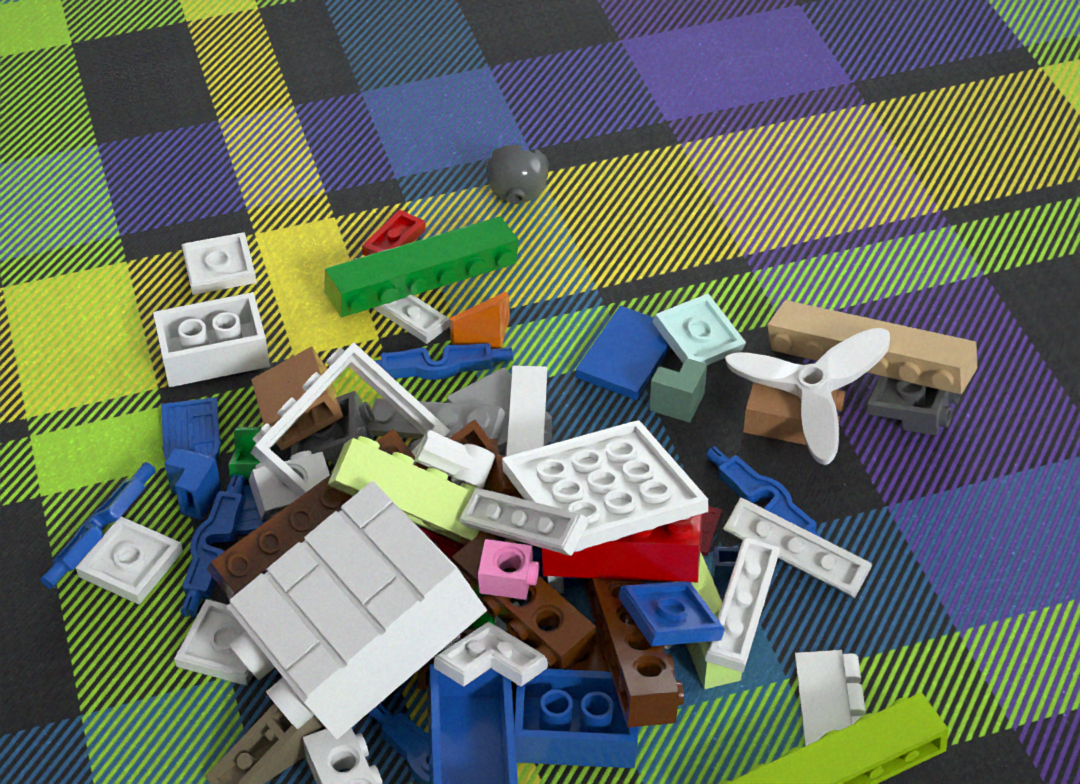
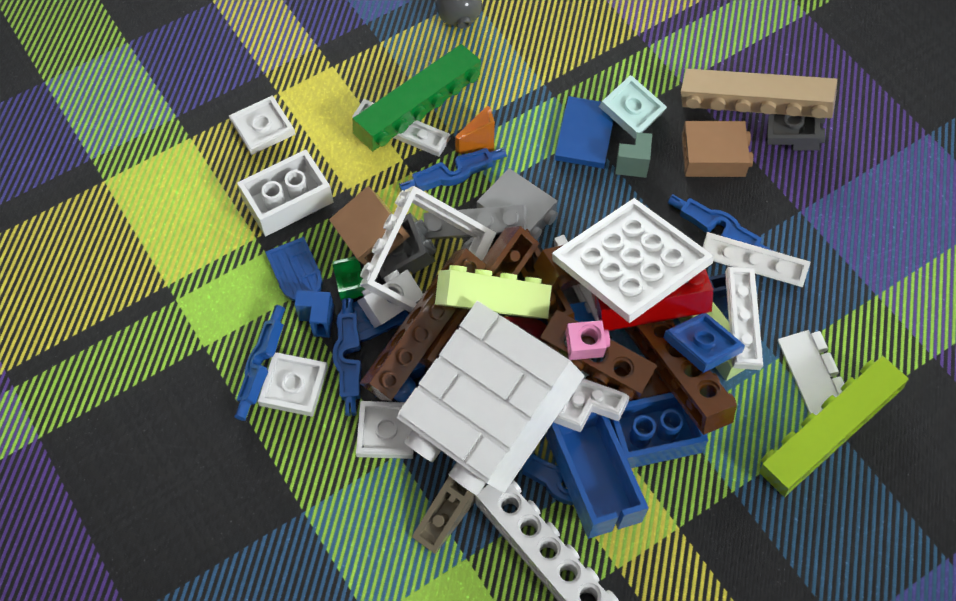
camera: 15 degrees left, 15 degrees up
red plate [362,209,426,256] -> none
white piece [414,430,495,489] -> none
white tile [459,488,589,556] -> none
white tile [506,365,547,456] -> none
white piece [725,328,890,465] -> none

